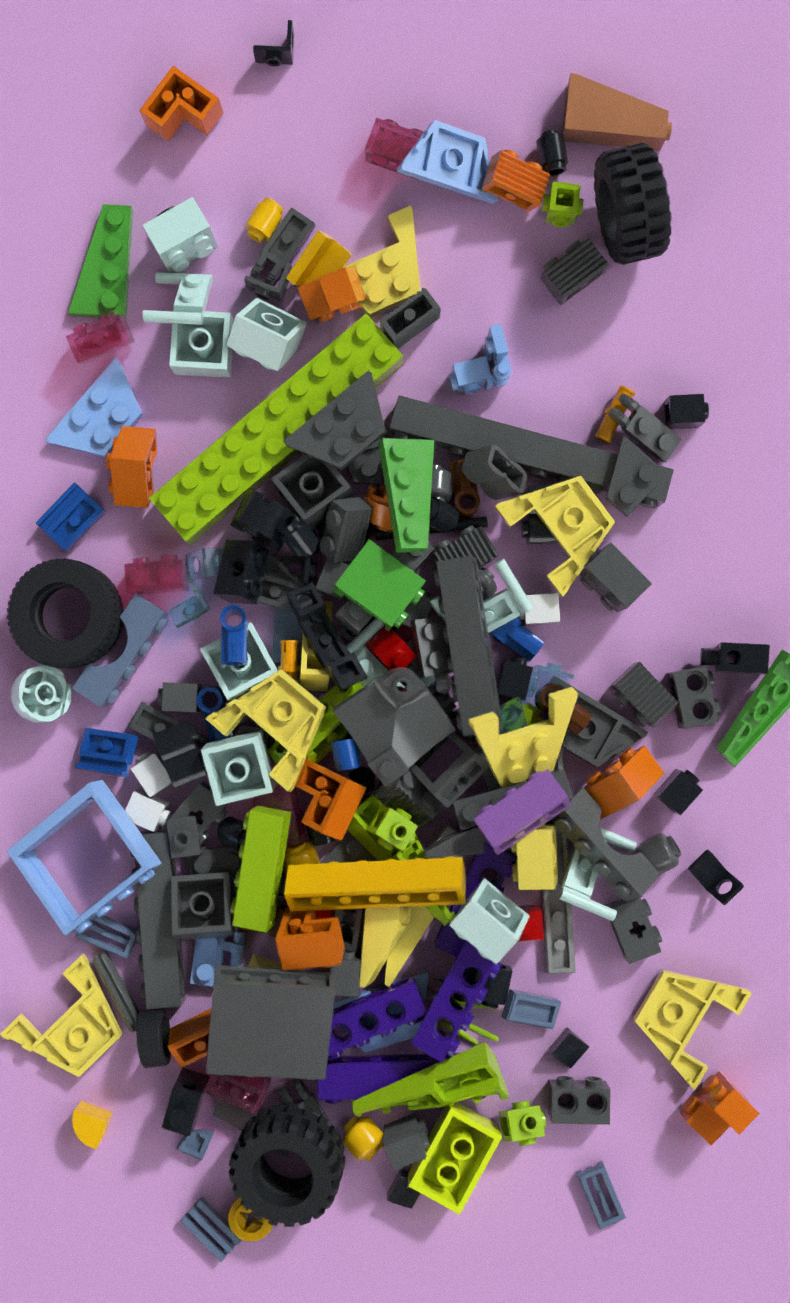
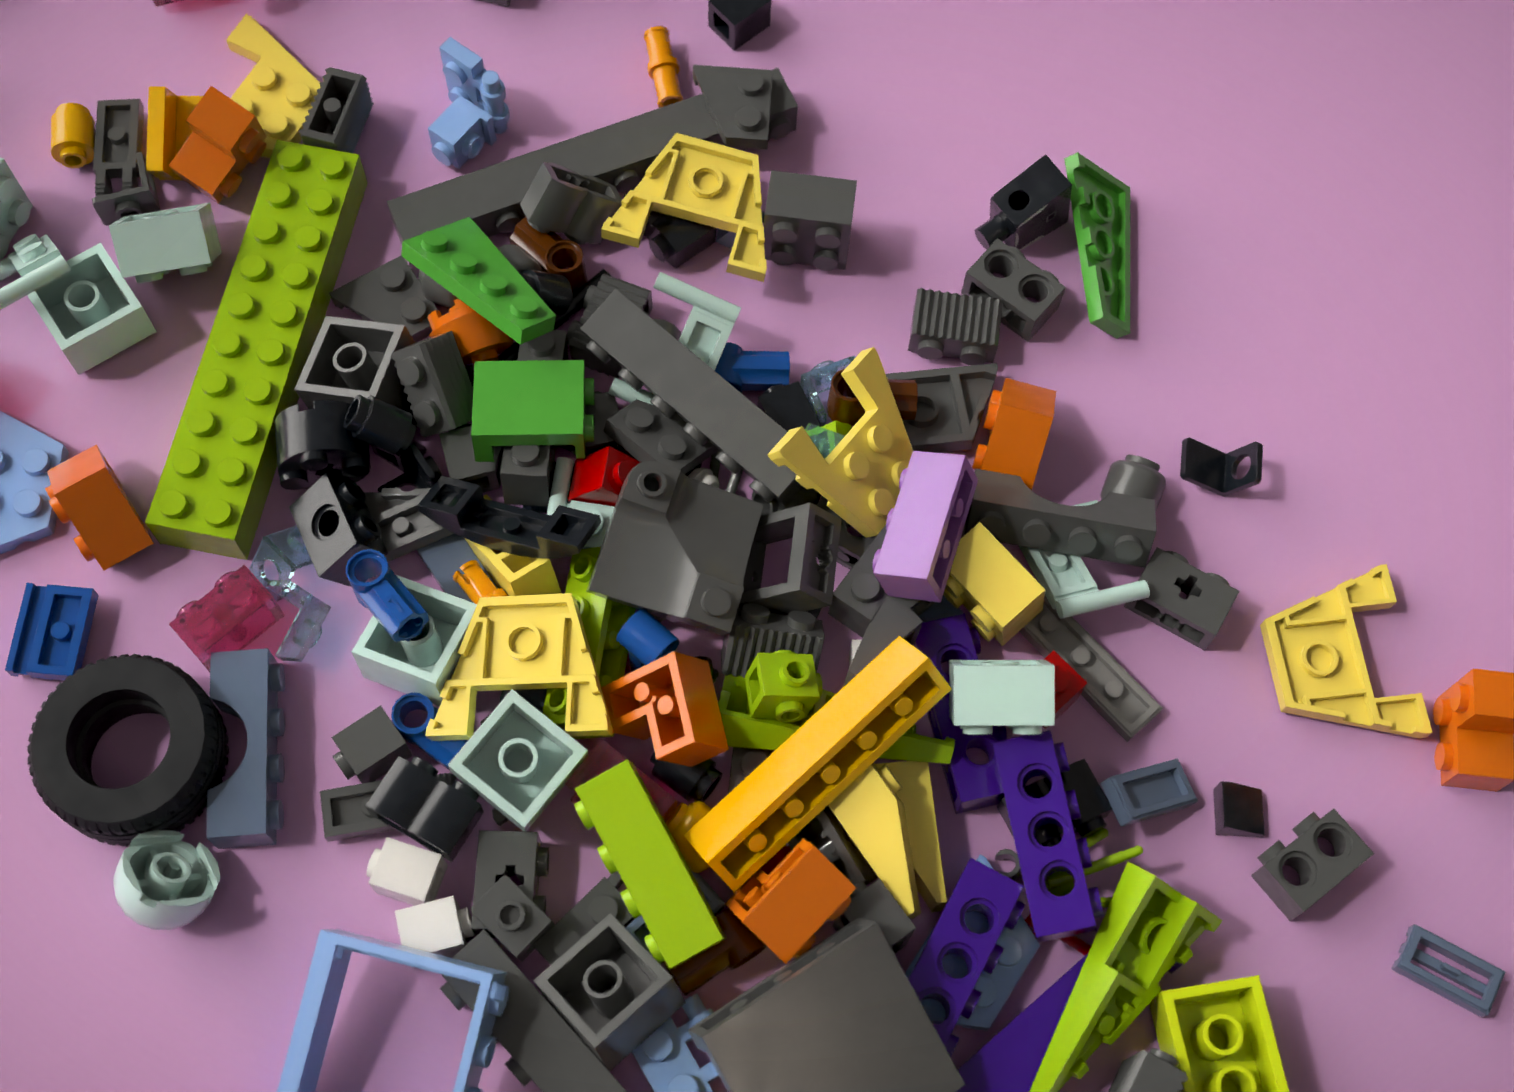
camera: 40 degrees left, 20 degrees down
blue plate [75,728,139,777] -> none
black brick [217,816,247,851] -> none
dark grey wing [283,370,386,470] -> none
lime brick [498,1100,546,1146] -> none
white brick [518,593,560,625] -> none
dark grey hinge [608,393,682,462] -> none
black brick [654,769,703,816] -> none

